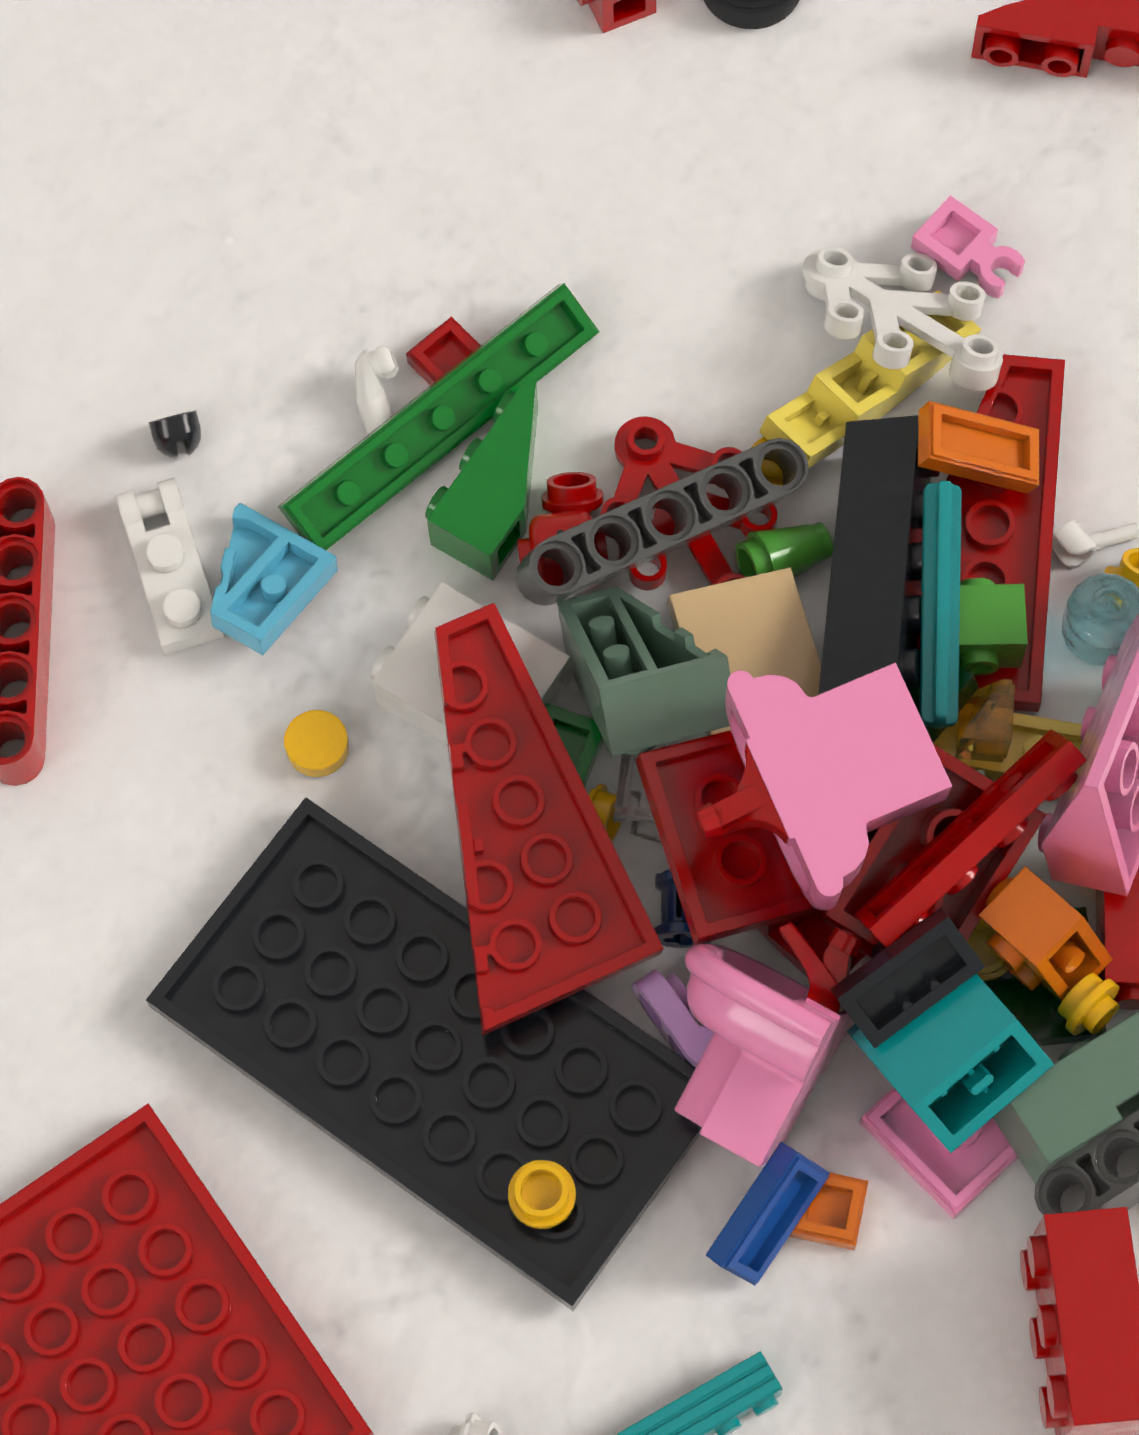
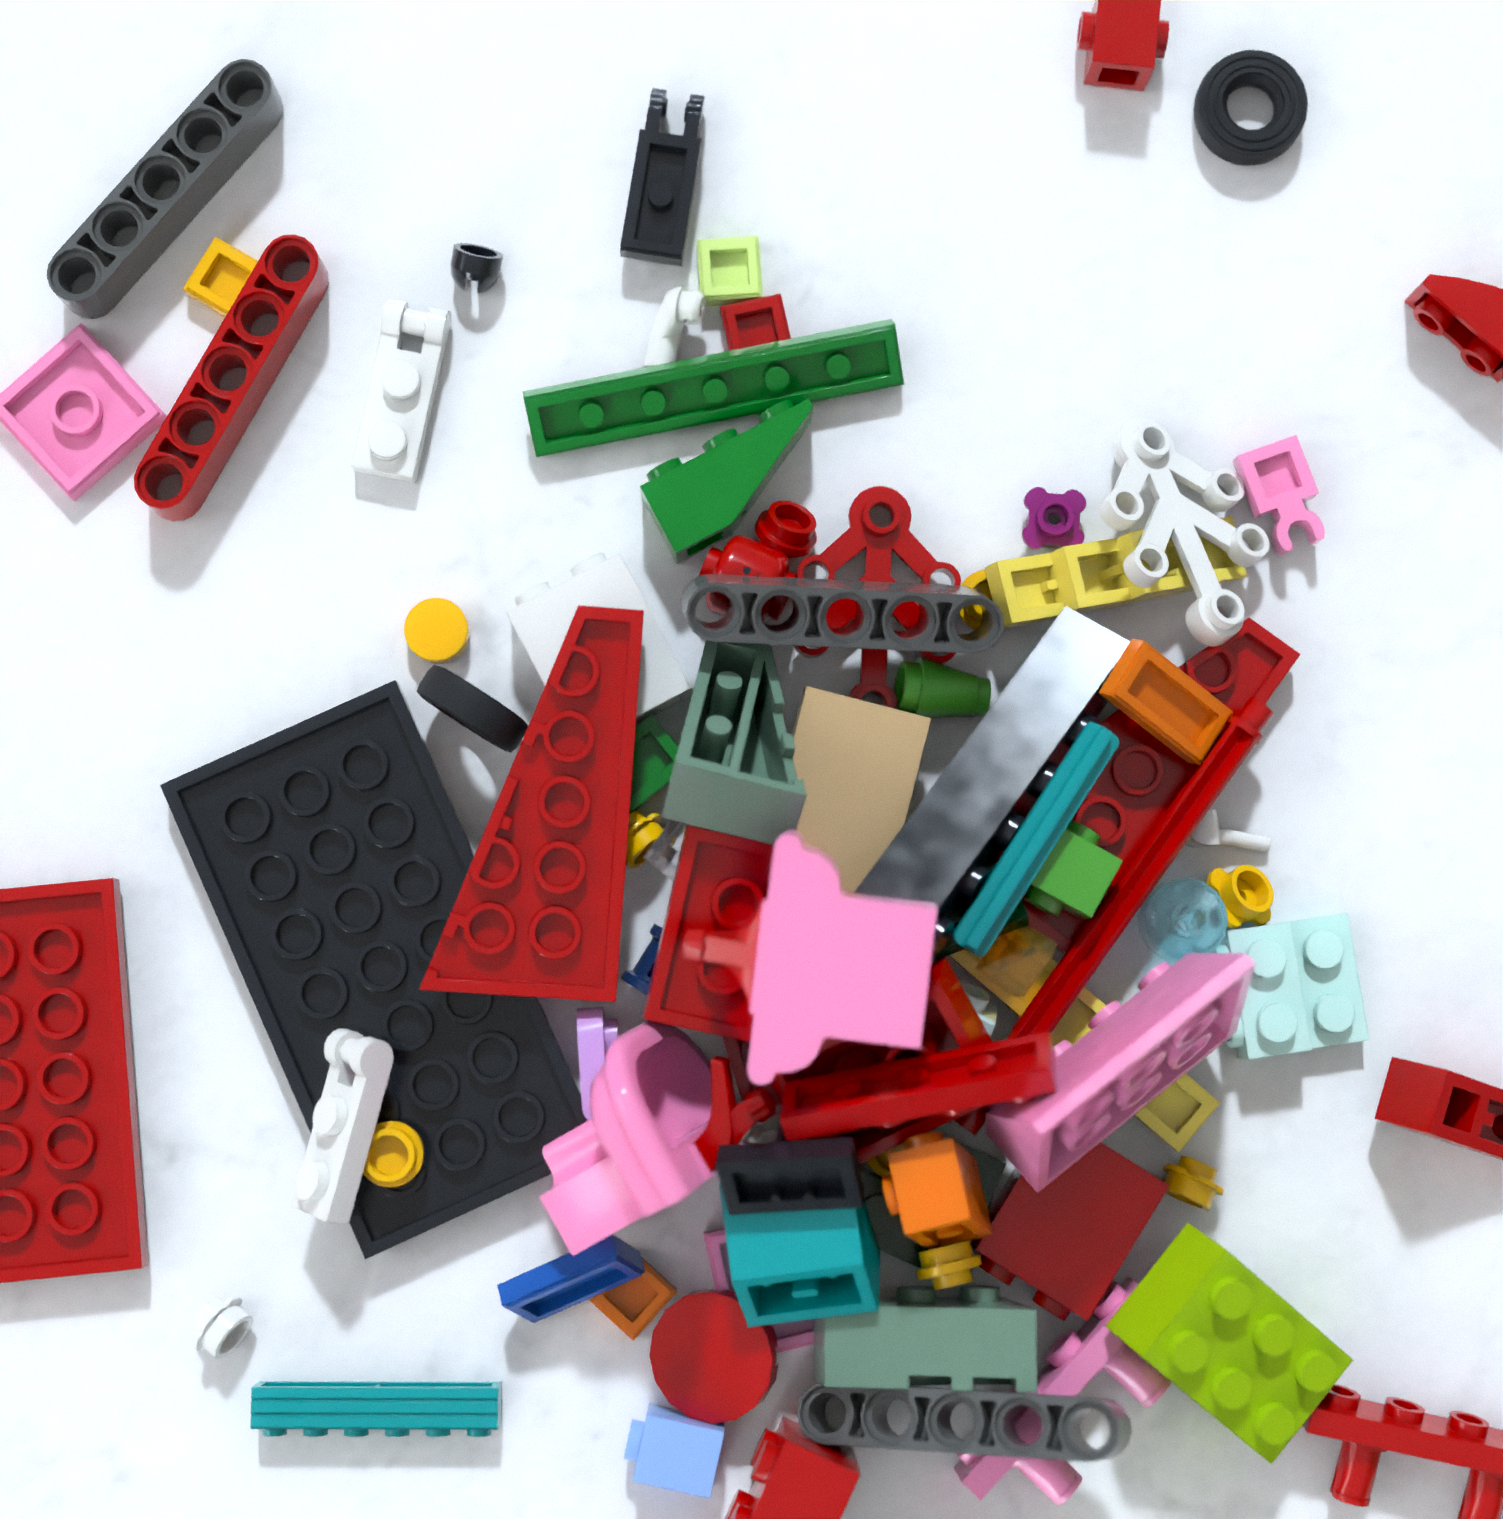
camera: 20 degrees right, 15 degrees up
medium azure wing [210,503,338,655] -> none
none -> white plate [291,1028,394,1225]
none -> black tyre [416,665,528,753]
none -> black hinge [620,88,705,266]
none -> light blue brick [623,1404,725,1498]
none -> red tile [649,1289,778,1424]
none -> yellowish green tile [696,236,763,307]
none -> red piece [954,698,1274,1136]
none -> magenta plate [1022,487,1086,549]

